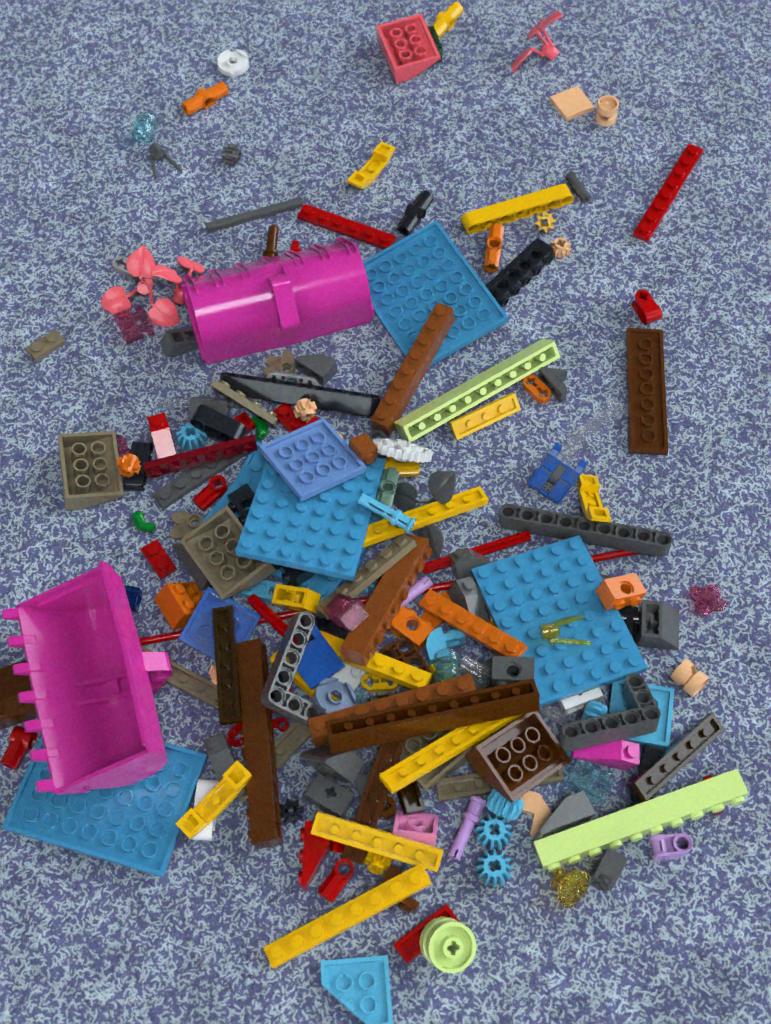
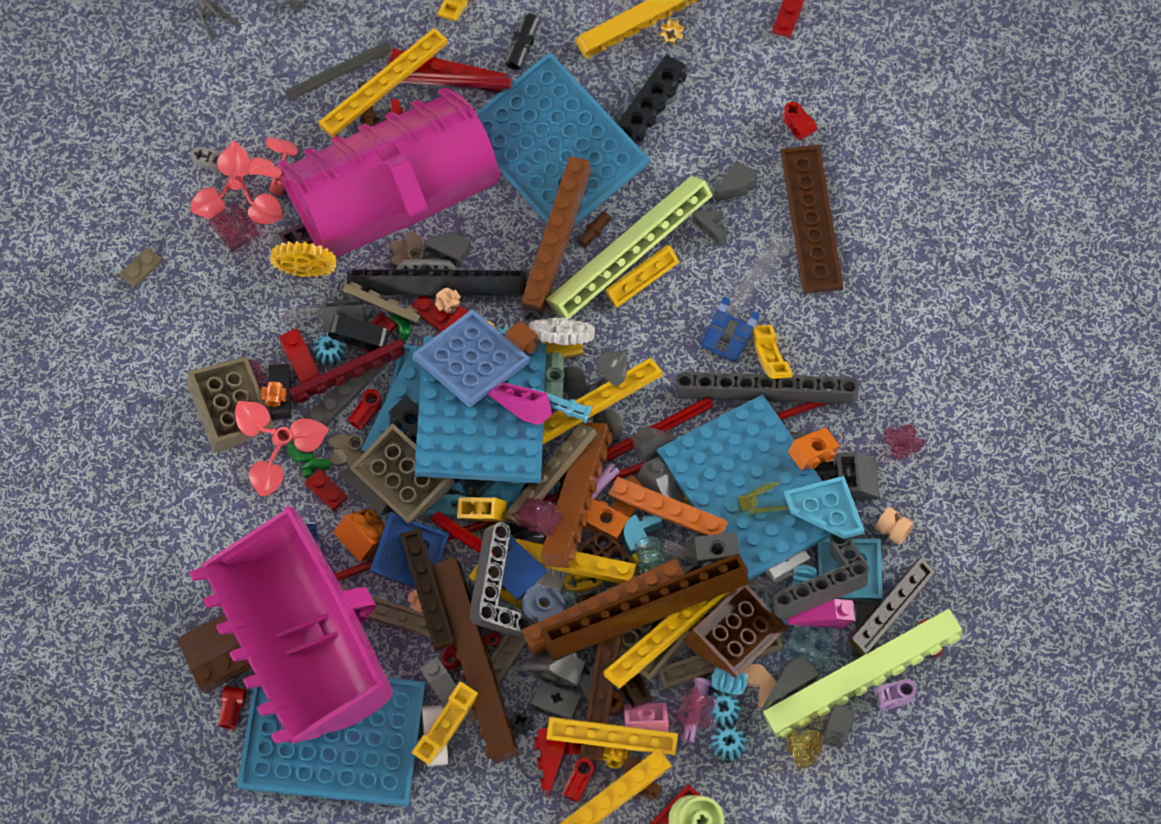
camera: 10 degrees left, 5 degrees up
orange piece [483,223,504,273] -> none
orange beam [522,374,551,404] -> none
light nougat gear [550,237,571,259] -> none
none -> coral plant [235,401,329,496]
none -> yellow gear [270,241,336,278]
none -> green arm [301,458,331,478]
none -> yellow plate [318,28,448,138]
none -> red axle [400,72,511,89]
none -> dark pink slope [488,382,552,425]
none -> reddish brown pin [577,211,612,248]
none -> clear pink plate [678,687,717,728]
none -> dark grey slope [715,161,757,201]
none -> medium azure plate [784,476,864,539]

